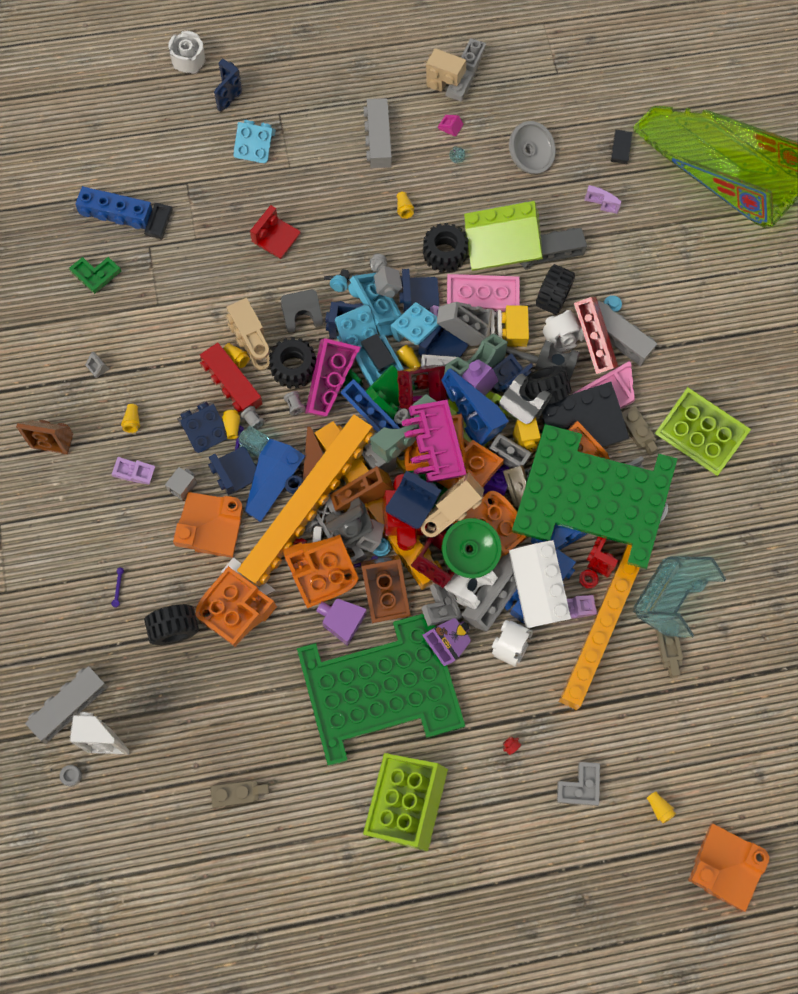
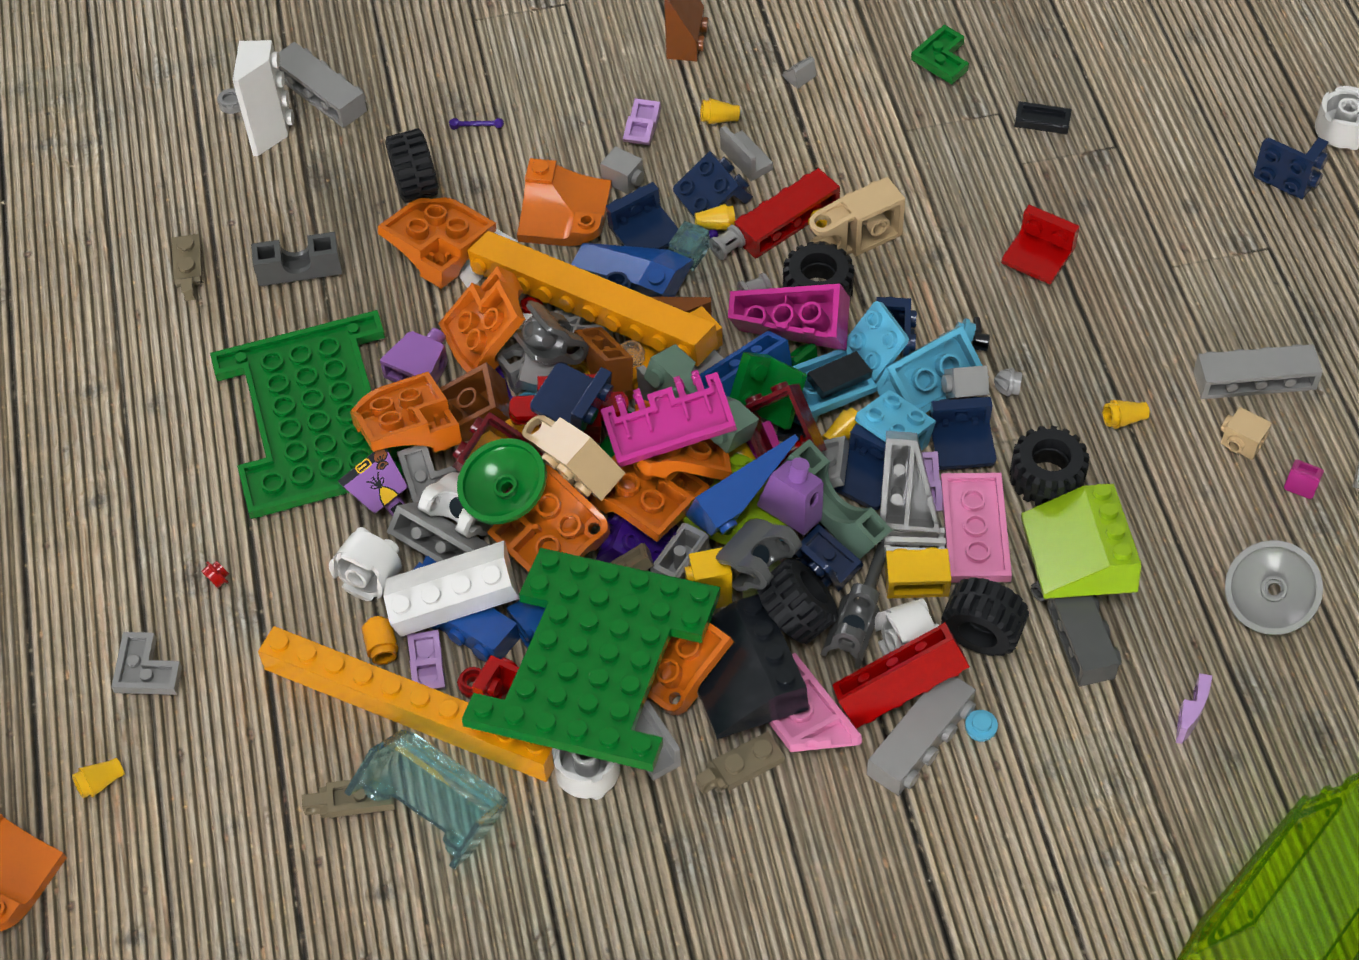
camera: 95 degrees right, 15 degrees down
blue brick [75,186,152,229] -> none
medium azure bracket [233,120,276,163] -> none
dark grey piece [281,289,323,333] -> none
lime slope [363,753,448,852] -> none
clear light blue plate [449,146,465,163] -> none
black tile [610,129,632,164] -> none
lime slope [655,387,751,476] -> none
none -> dark grey arch [251,232,342,286]
none -> orange slope [350,372,462,453]
none -> light orange brick [361,616,398,665]
none -> clear plate [621,340,645,367]
none -> light grey panel [720,125,773,181]
none -> tan brick [1220,407,1272,460]

